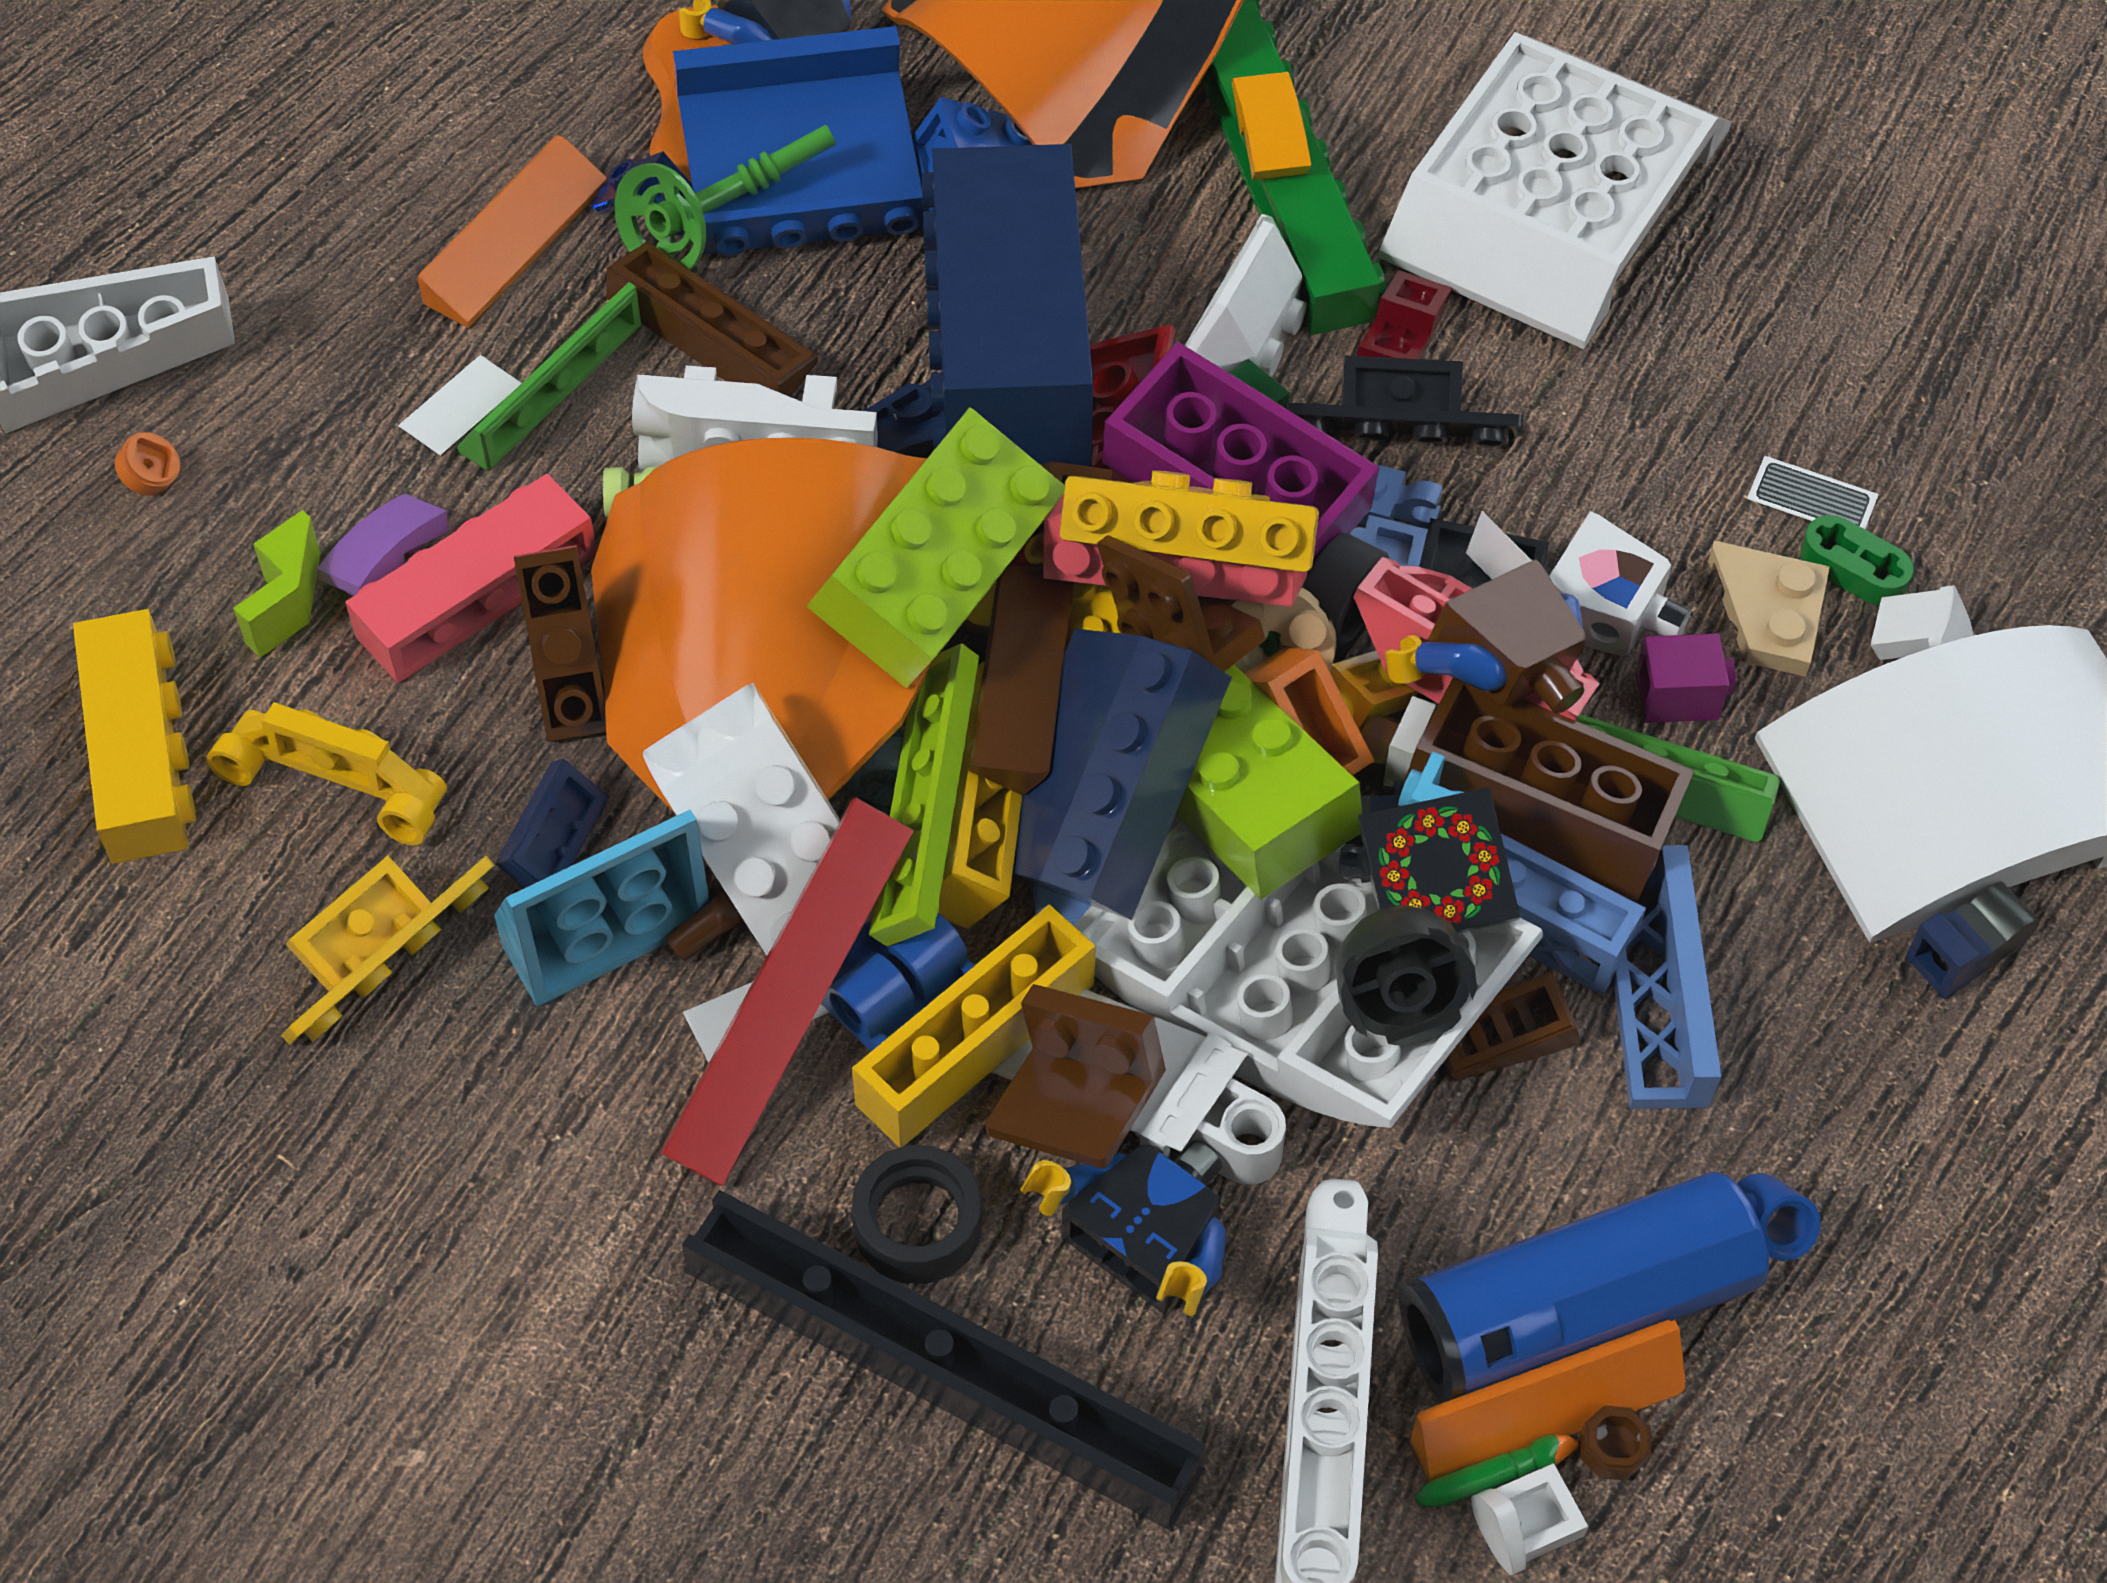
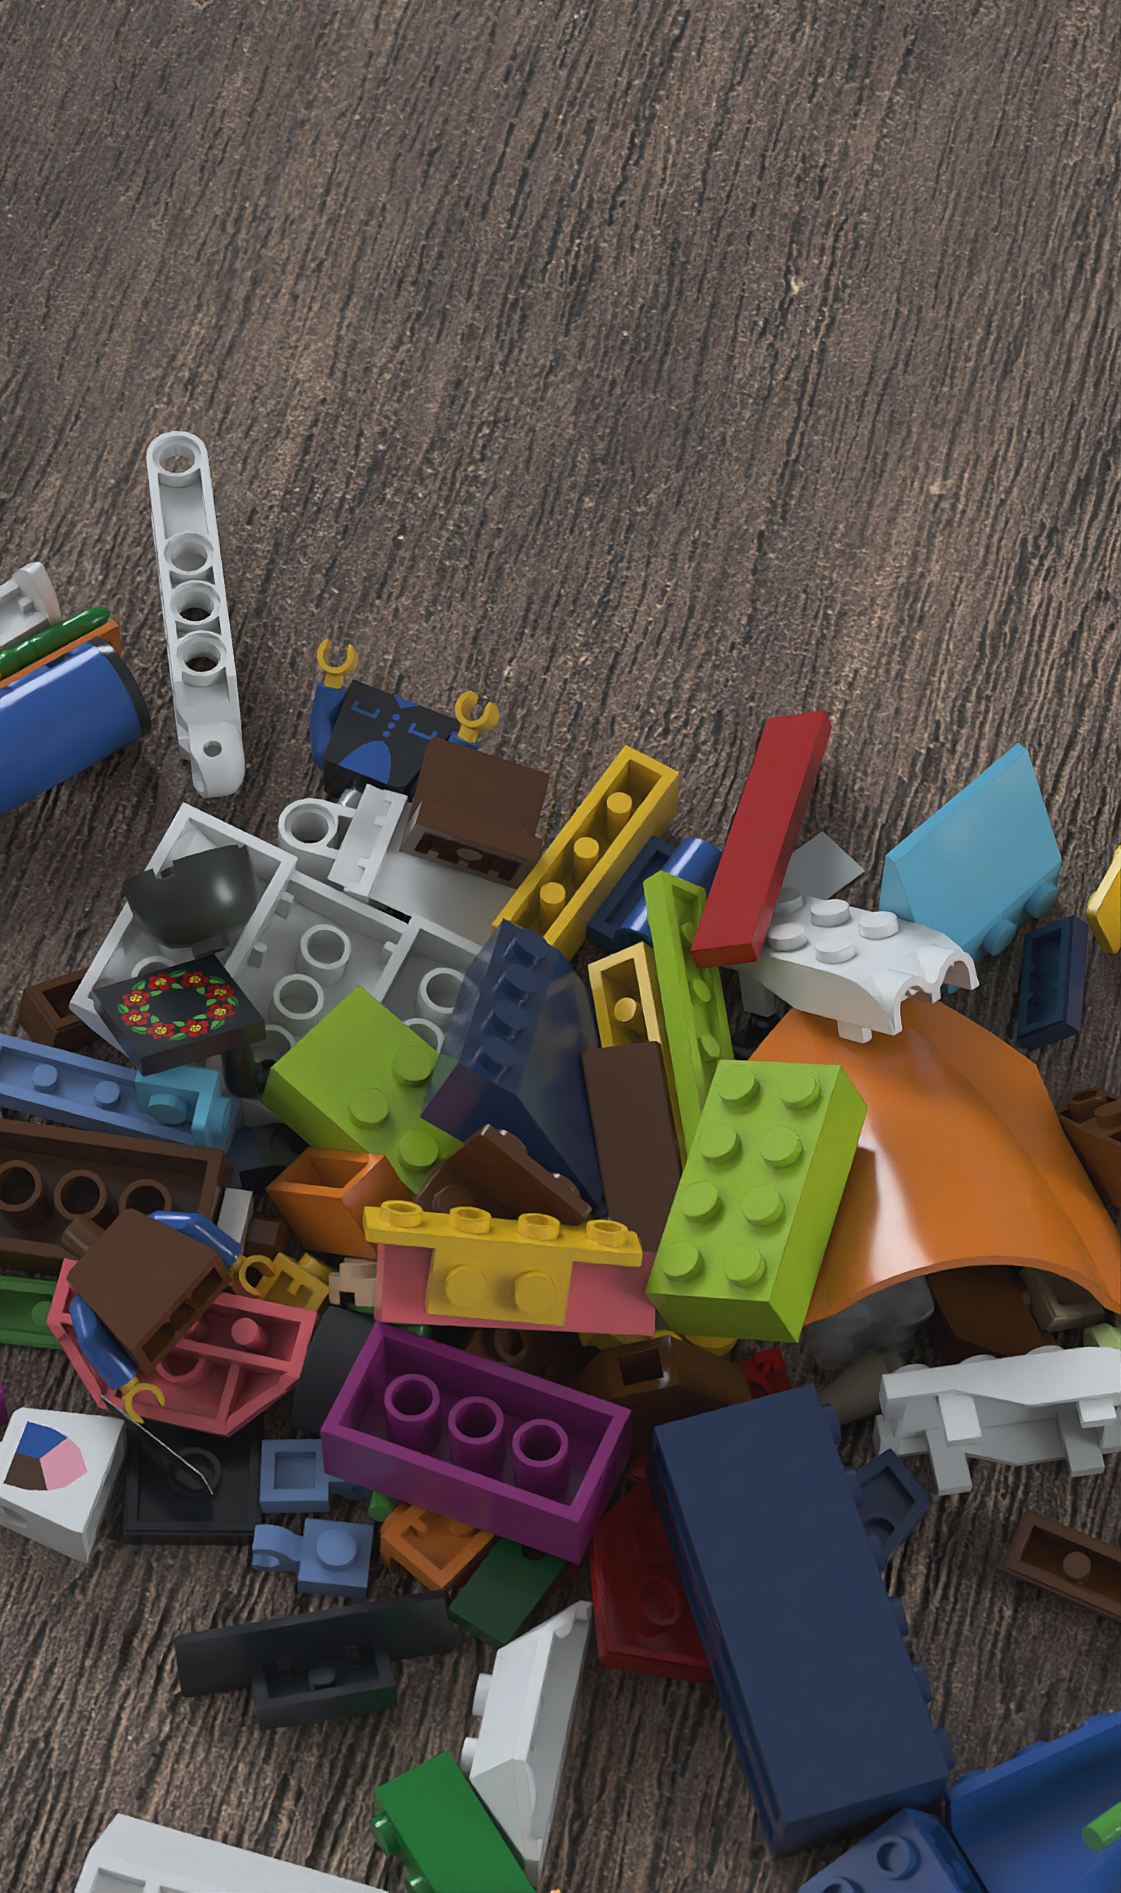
camera: 165 degrees right, 0 degrees up
black tile [682,1190,1205,1532] -> none
black tyre [852,1145,982,1284] -> none
dark red slope [1357,270,1452,359] -> none

